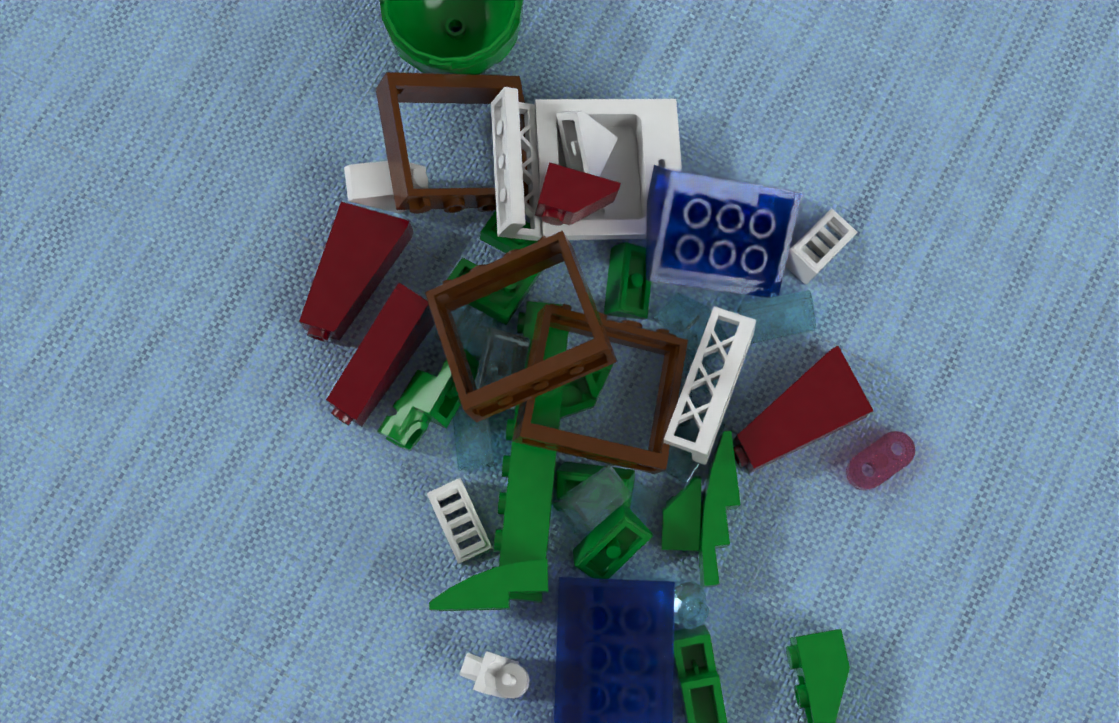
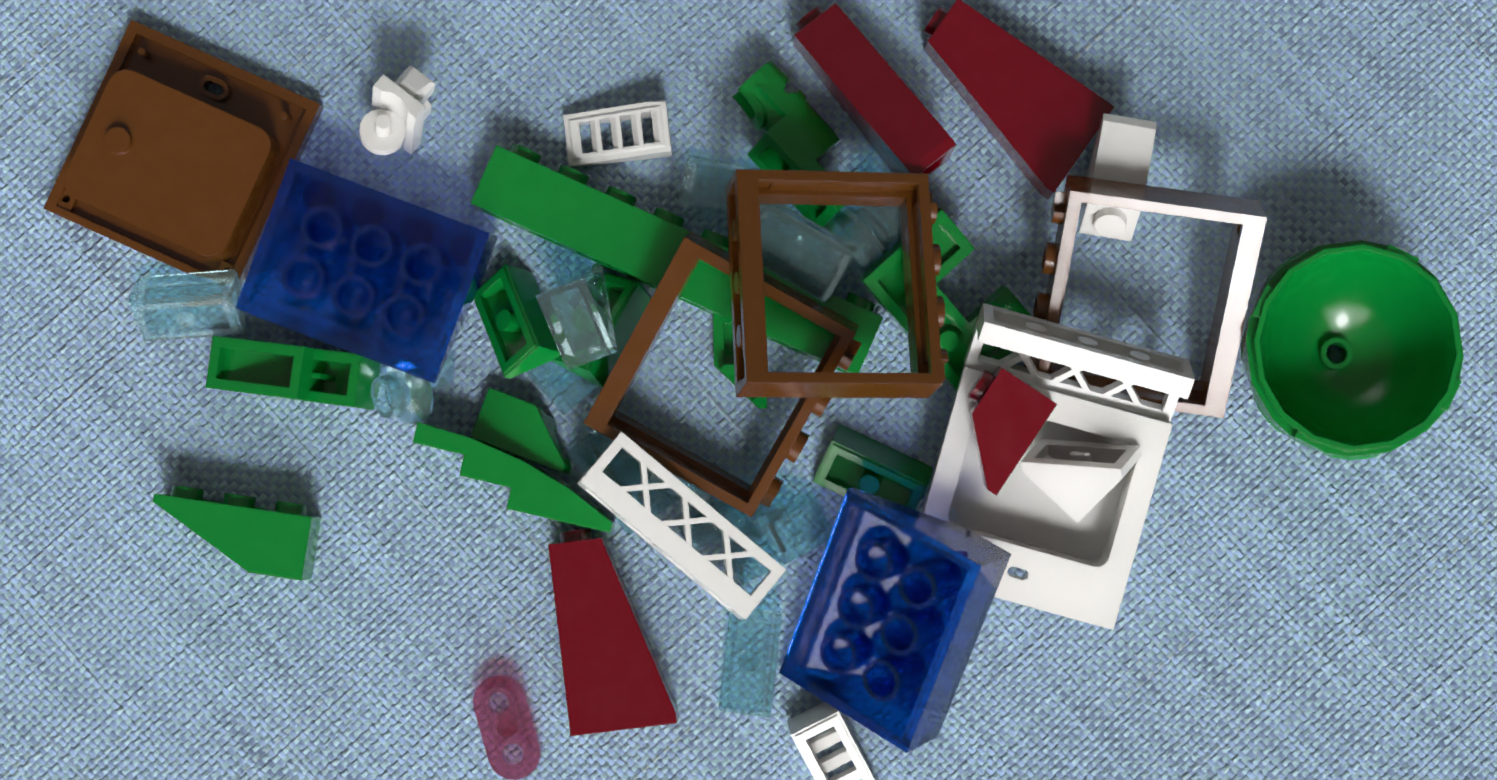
camera: 115 degrees right, 10 degrees up
green slope [429,559,549,611] -> none

